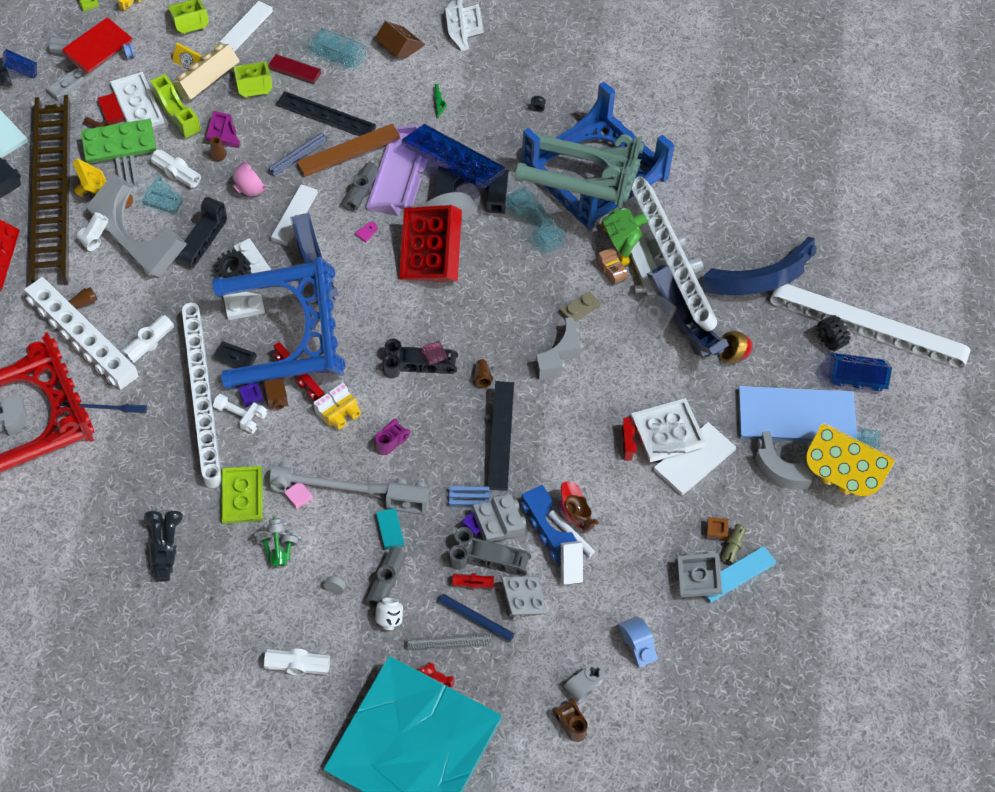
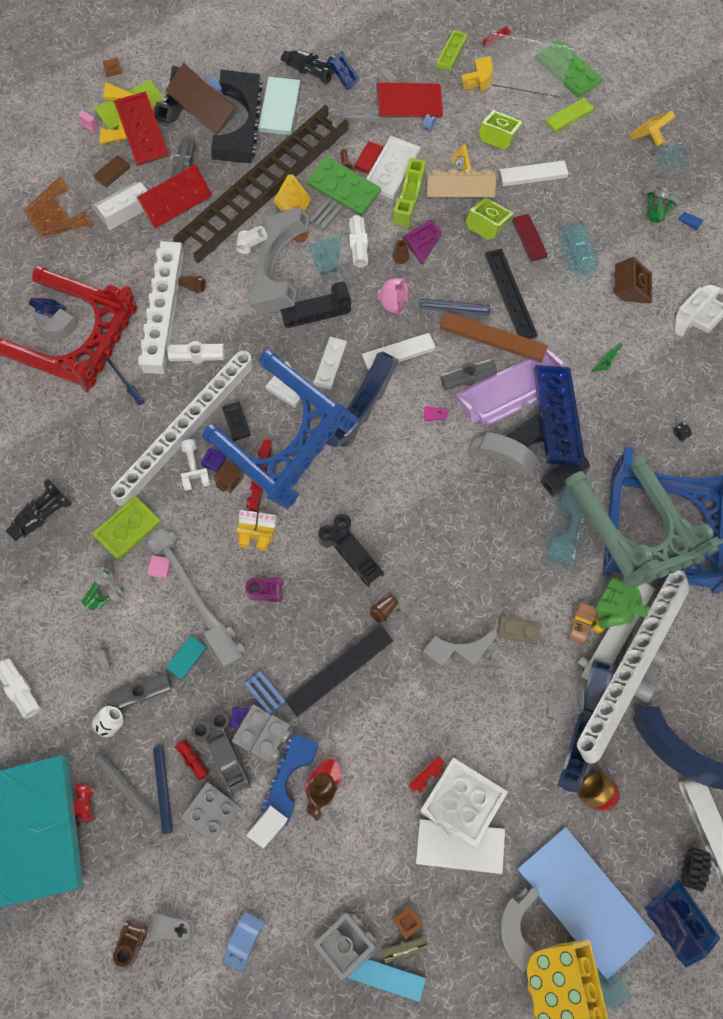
camera: 50 degrees right, 10 degrees up
black tyre [215,249,251,278] -> none
red slope [399,205,462,282] -> none
clear pink tile [422,341,447,365] -> none
white bar [548,510,595,557] -> none

